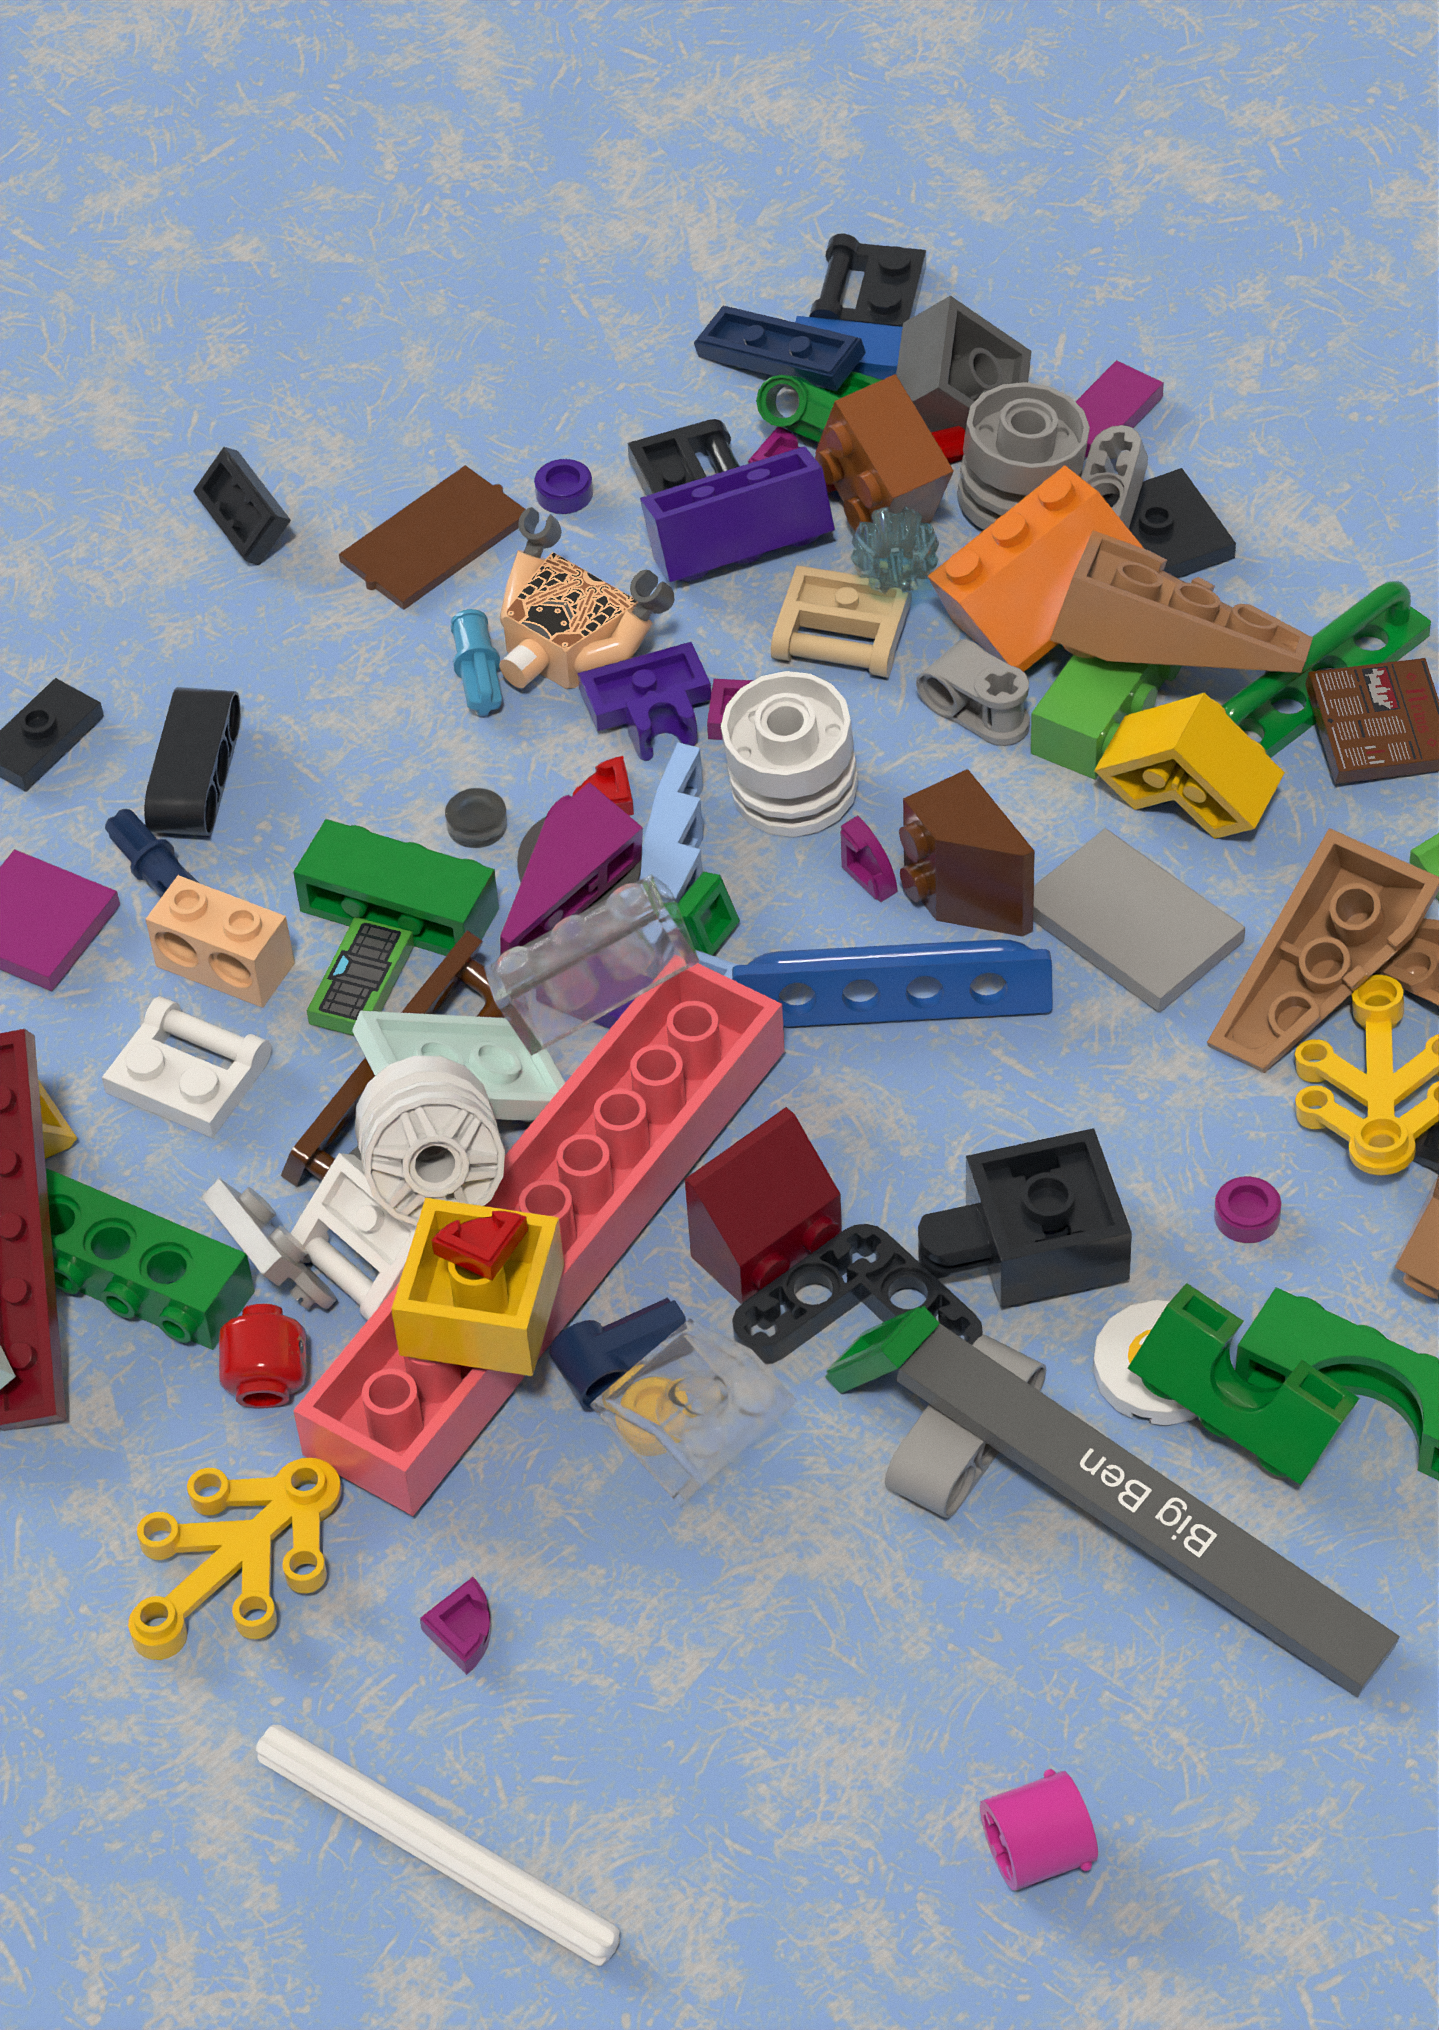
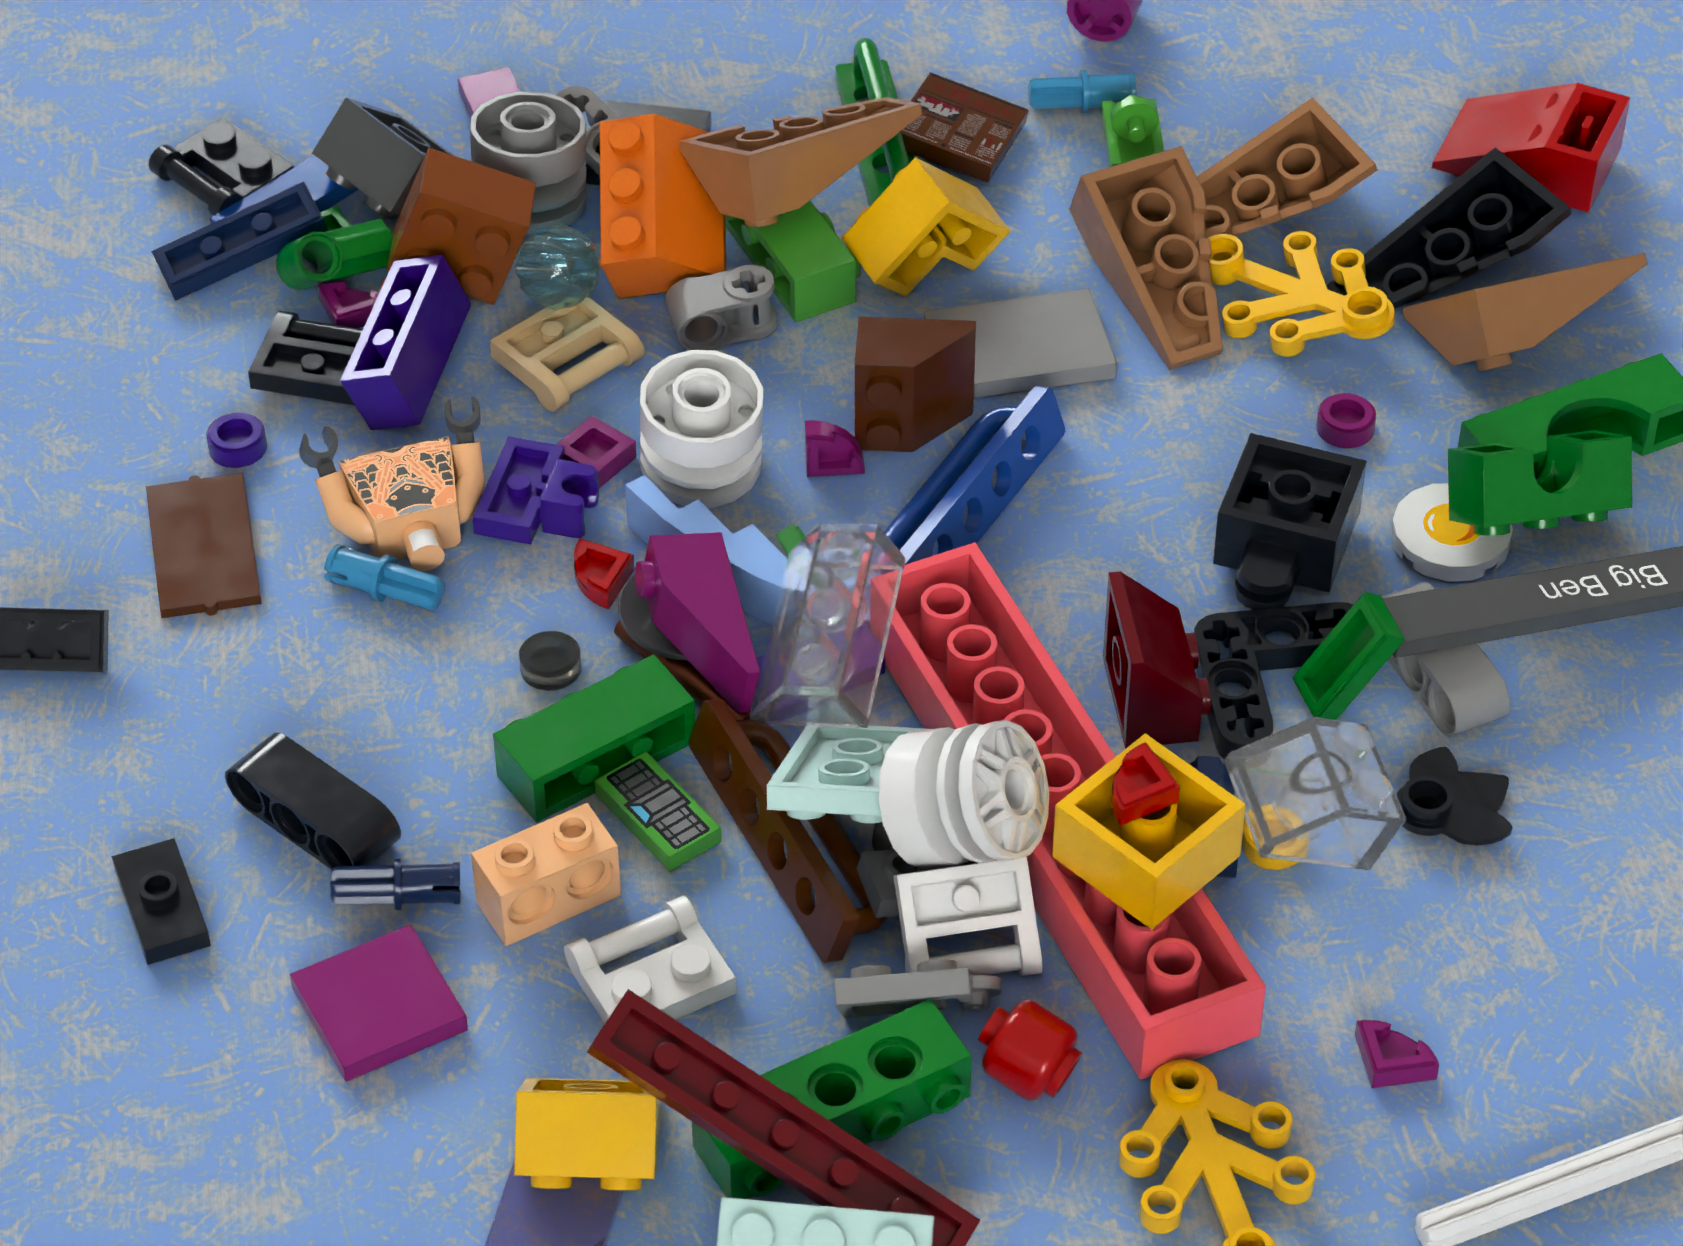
camera: 60 degrees left, 5 degrees down
none -> black plate [1393,747,1513,846]

